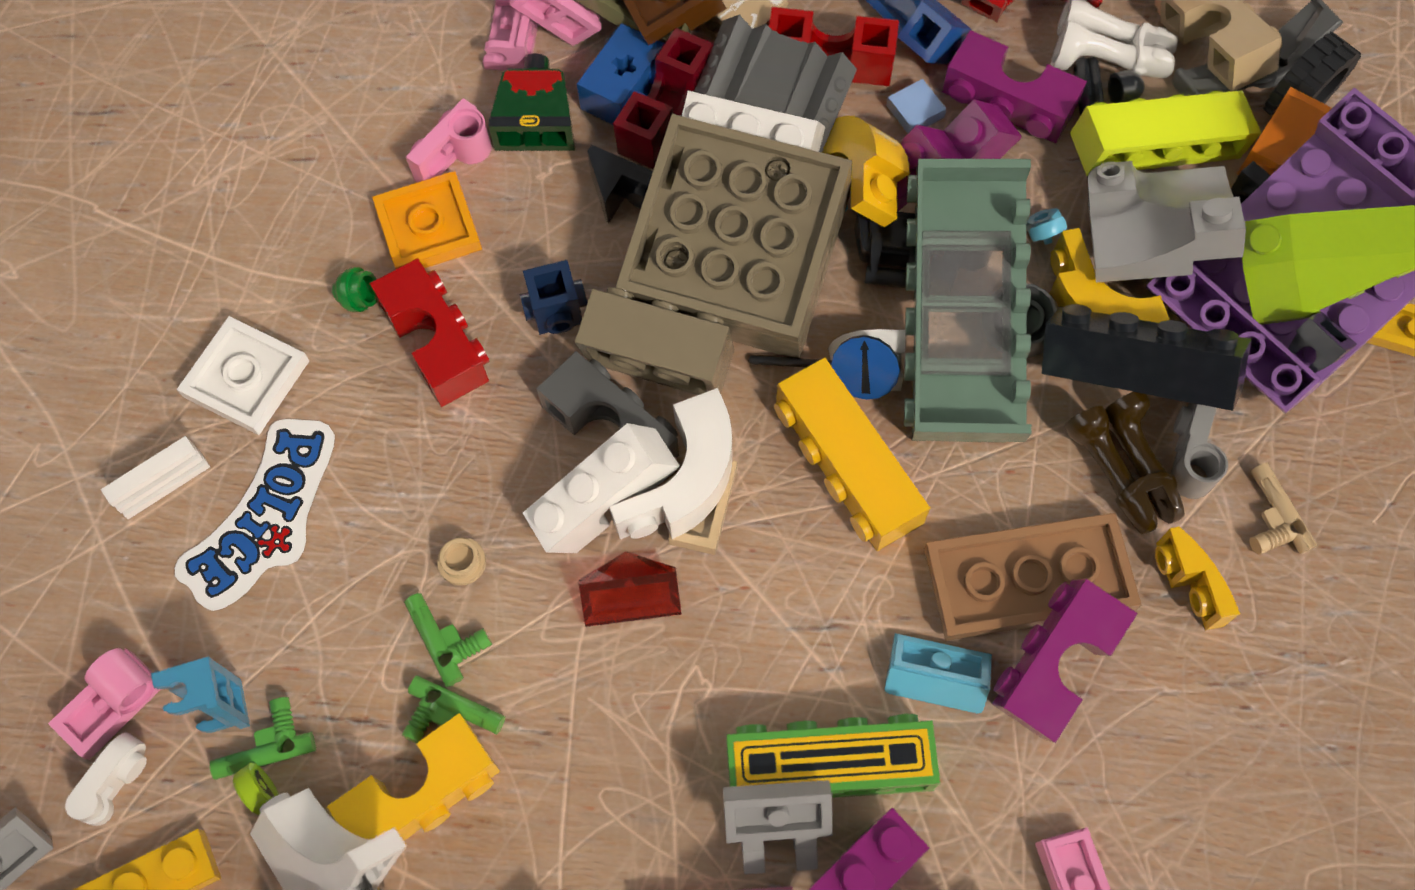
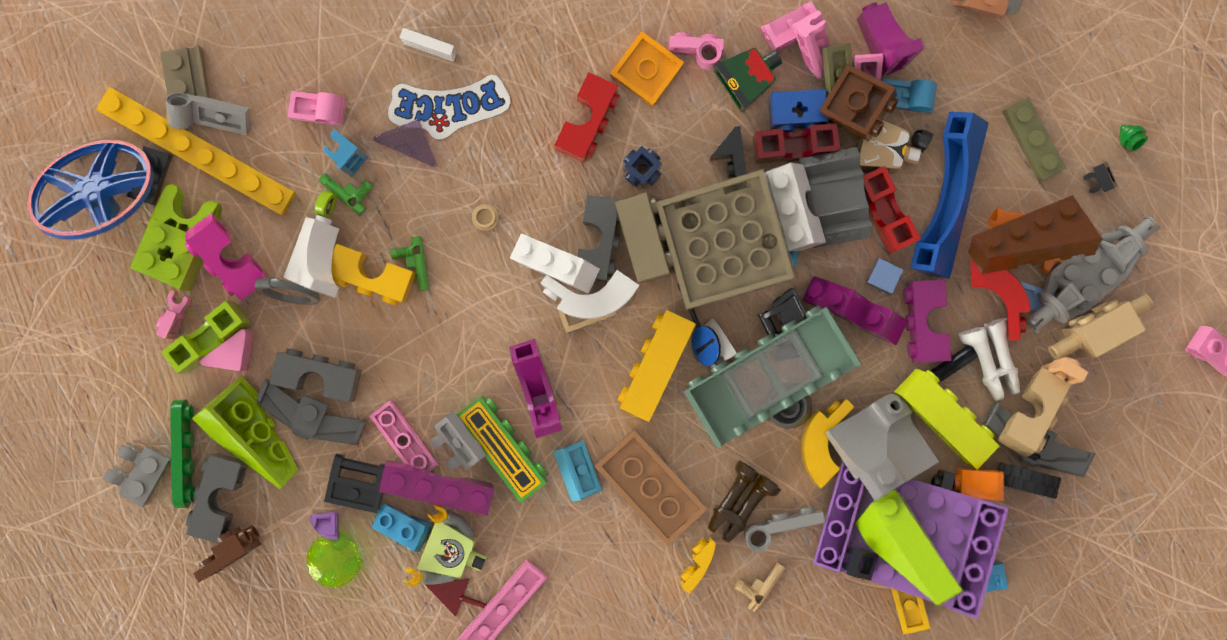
camera: 55 degrees right, 20 degrees up
white plate [65,733,147,826] -> none
white plate [177,316,310,435] -> none
green plate [331,267,378,312] -> none
bright green hose [404,593,492,687] -> none
clear red slope [578,551,682,627] -> none
yellow arch [822,116,910,227] -> none
magenta arch [992,579,1138,743] -> none
medium azure piece [1026,208,1067,245] -> none
black brick [1041,304,1251,411] -> none
black hinge [1108,71,1145,103] -> none
none -> tile [373,119,438,167]
none -> magenta arch [509,339,563,439]

